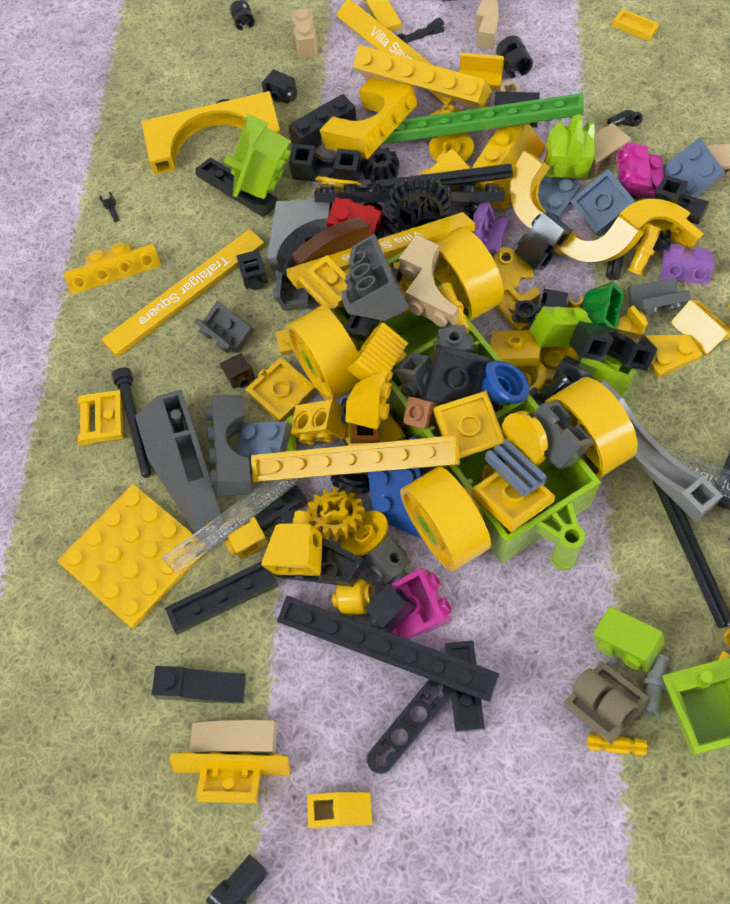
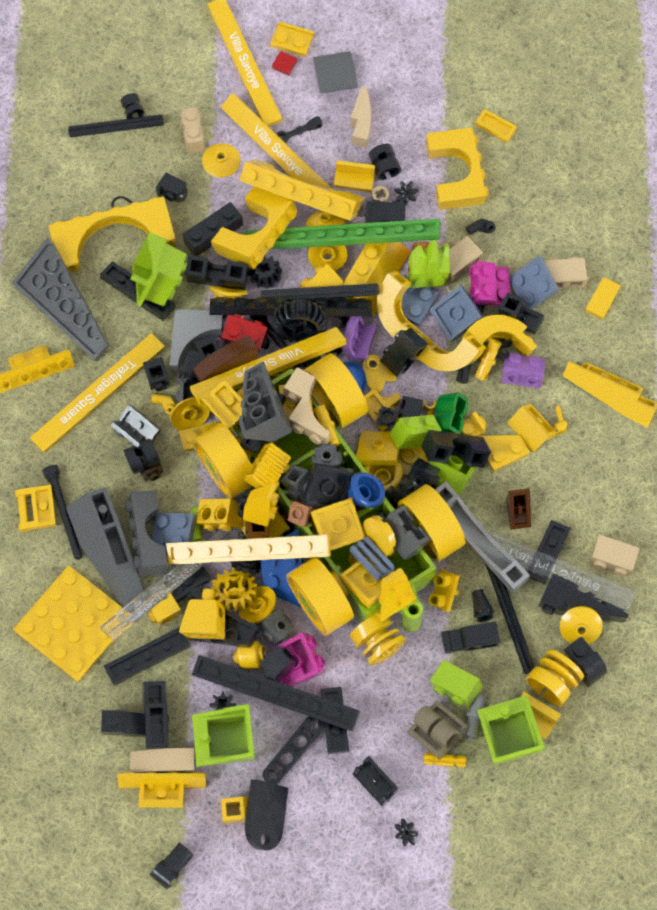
camera: 10 degrees left, 5 degrees up
black hand [99,192,120,223] -> none
yellow plate [245,357,317,422] -> none
dark grey bracket [628,277,691,314] -> none
none -> dark grey wing [12,237,110,361]
none -> black axle [68,114,164,138]
none -> black wheel [123,438,161,474]
none -> black slope [142,681,168,748]
none -> yellow arm [151,393,176,415]
none -> yellow dish [170,397,210,431]
none -> lime piece [192,704,255,767]
none -> yellow dish [202,143,241,178]
none -> black gear [209,691,237,710]
none -> black tile [245,779,288,850]
none -> yellow wheel [349,613,407,666]
none -> black hinge [352,756,399,806]
none -> yellow wing [377,568,416,622]
none -> black plant [394,181,419,205]
none -> black plant [394,818,418,847]
none -> yellow arch [426,127,489,210]
none -> yellow hips [428,569,460,612]
none -> black piece [441,622,500,654]
none -> black cone [471,589,494,622]
none -> reddish brown slope [506,488,531,529]

